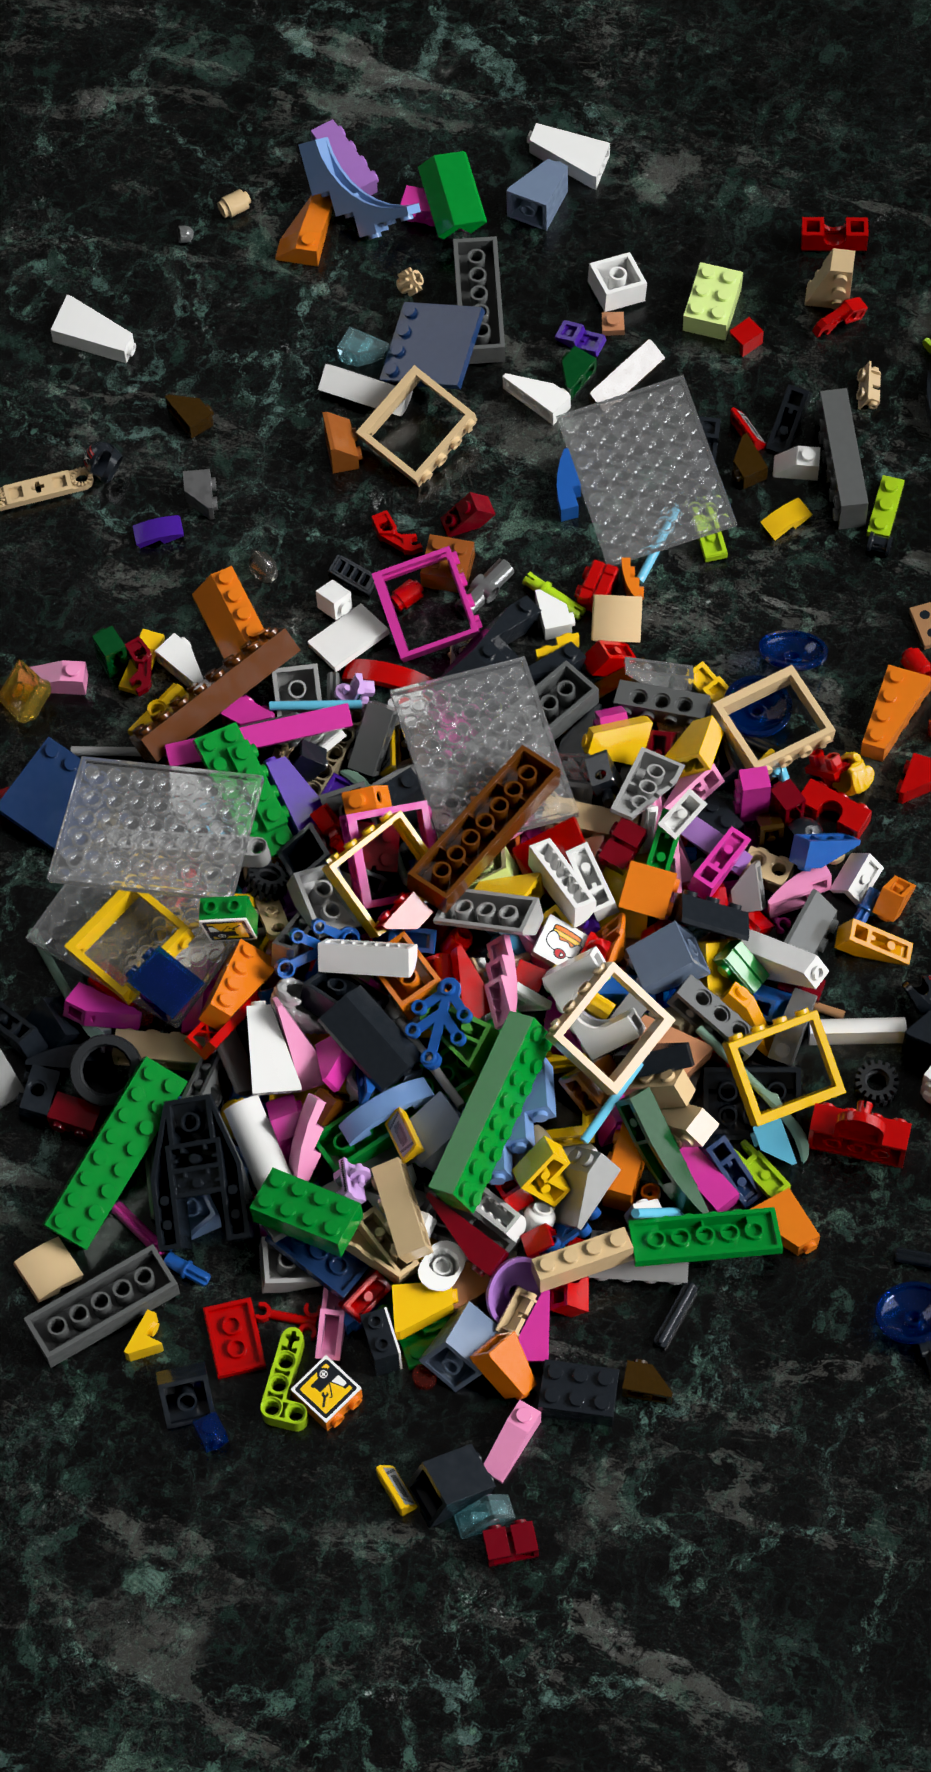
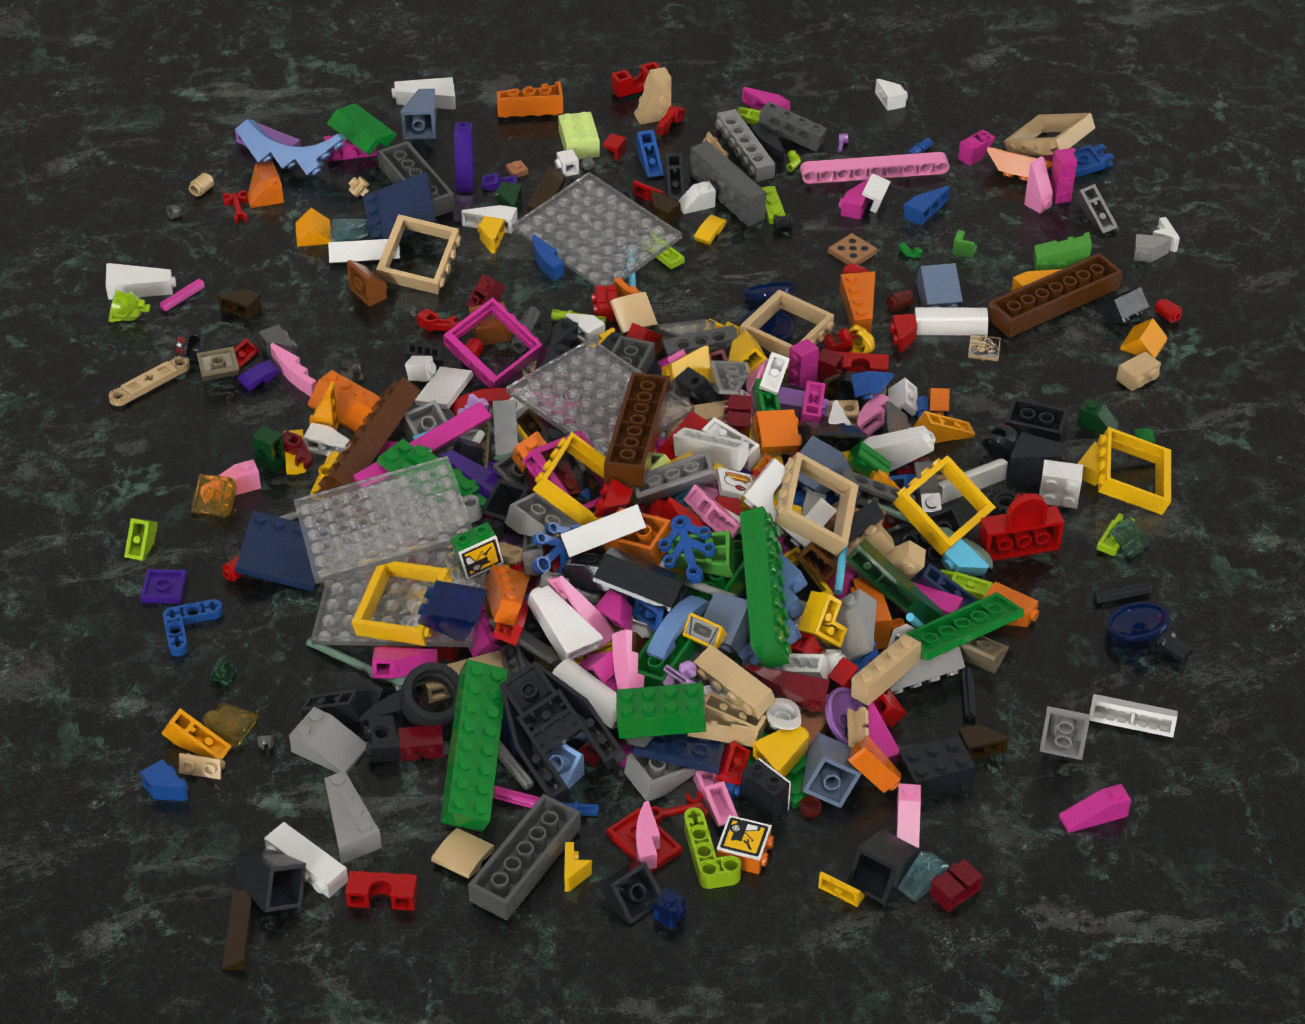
camera: 30 degrees left, 20 degrees down
red piece [310,803,345,854] -> none
white brick [588,252,647,312] -> none
none -> lime helmet [108,289,150,323]
none -> dark pink axle [160,279,205,311]
none -> dark tan slope [197,347,239,381]
none -> red bar [222,190,248,224]
none -> red slope [234,338,260,369]
none -> bright pink slope [270,343,317,397]
none -> light orange slope [295,208,332,247]
none -> light orange slope [309,381,340,431]
none -> clear purple panel [453,195,474,222]
none -> dark purple slope [454,122,475,193]
none -> yellow slope [477,216,505,254]
none -> orange wedge [496,81,563,118]
none -> white brick [555,149,579,177]
none -> dark grey hinge [581,156,595,170]
none -> blue slope [635,130,664,179]
none -> bright pink slope [636,801,660,869]
none -> light grey brick [715,109,775,182]
none -> dark tan slope [959,636,1009,674]
none -> light grey slope [1040,706,1091,760]
none -> dark pink slope [1059,784,1131,833]
none -> white brick [1089,694,1178,737]

